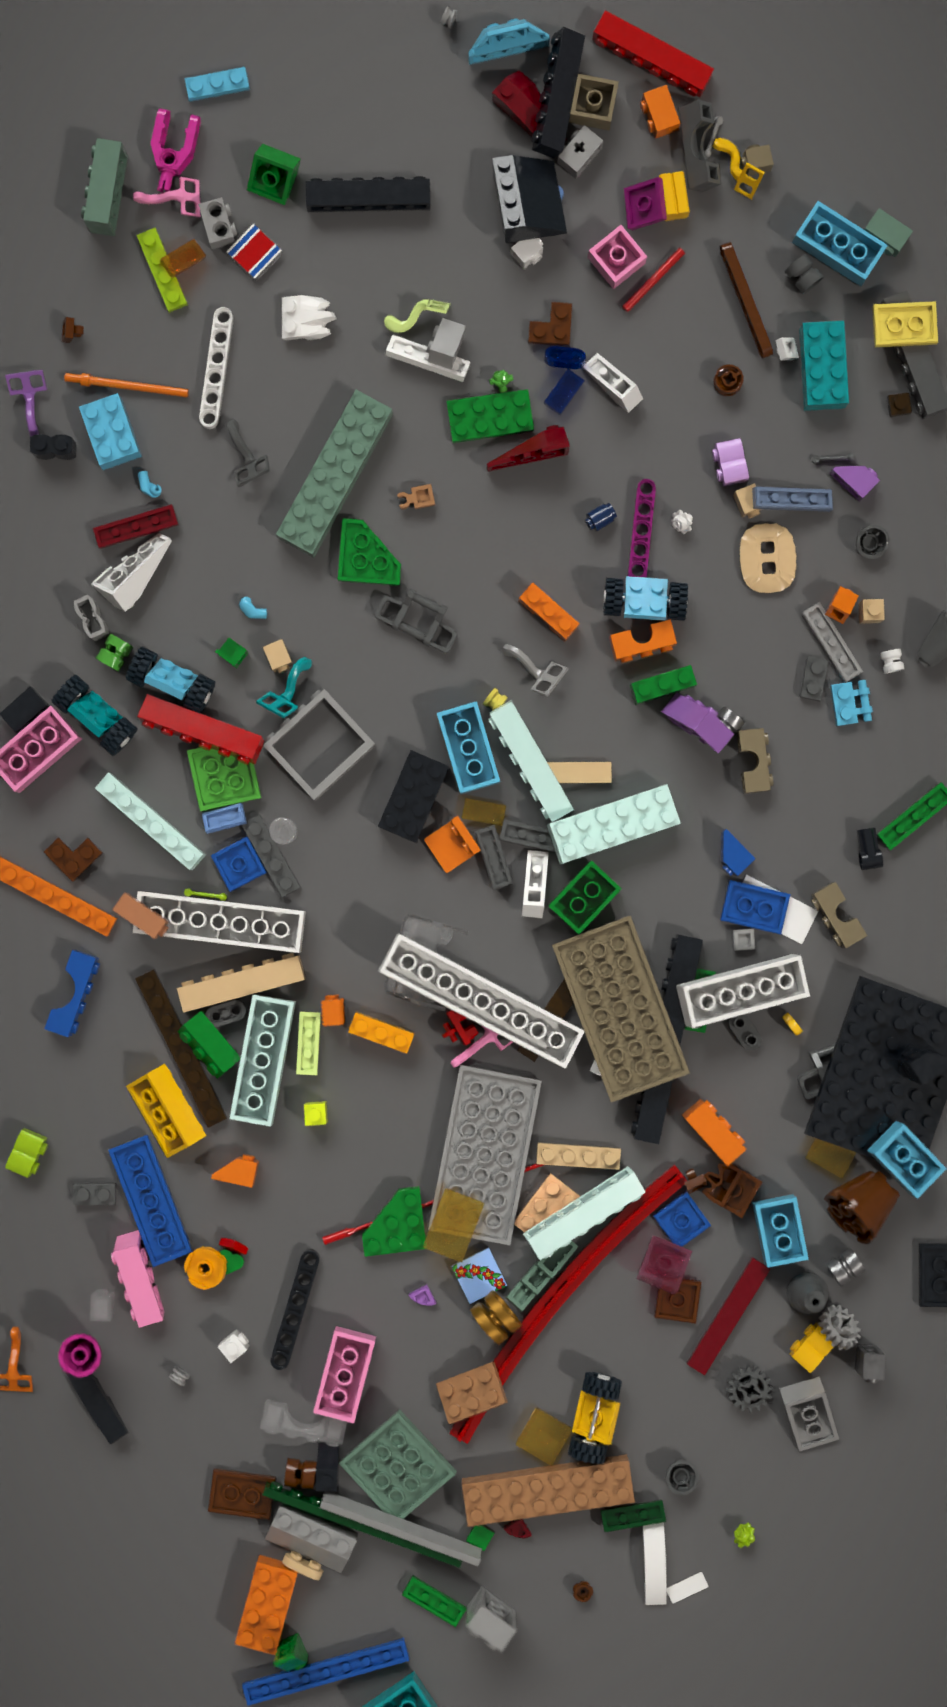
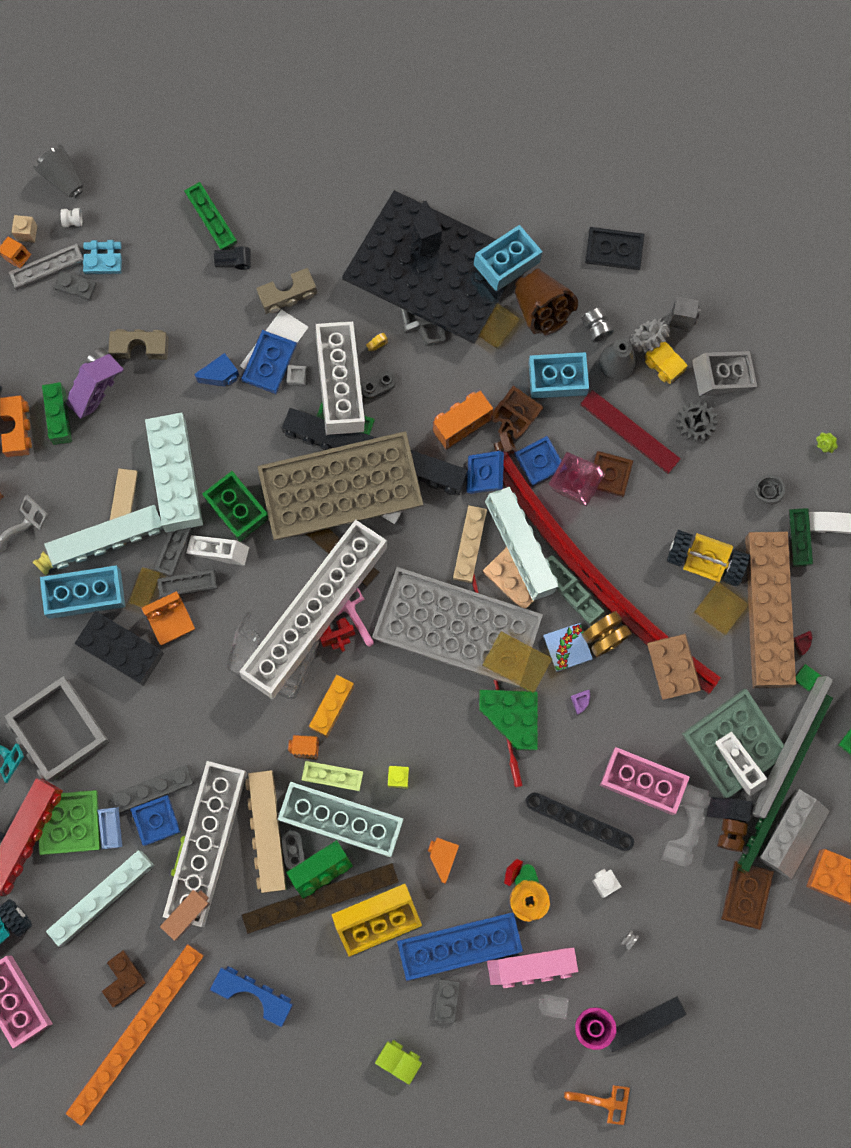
camera: 80 degrees left, 10 degrees down
clear wheel [269,817,298,845] -> none
tan plate [282,1551,323,1580] -> none
none -> blue plate [467,451,504,494]
none -> white slope [715,732,767,796]

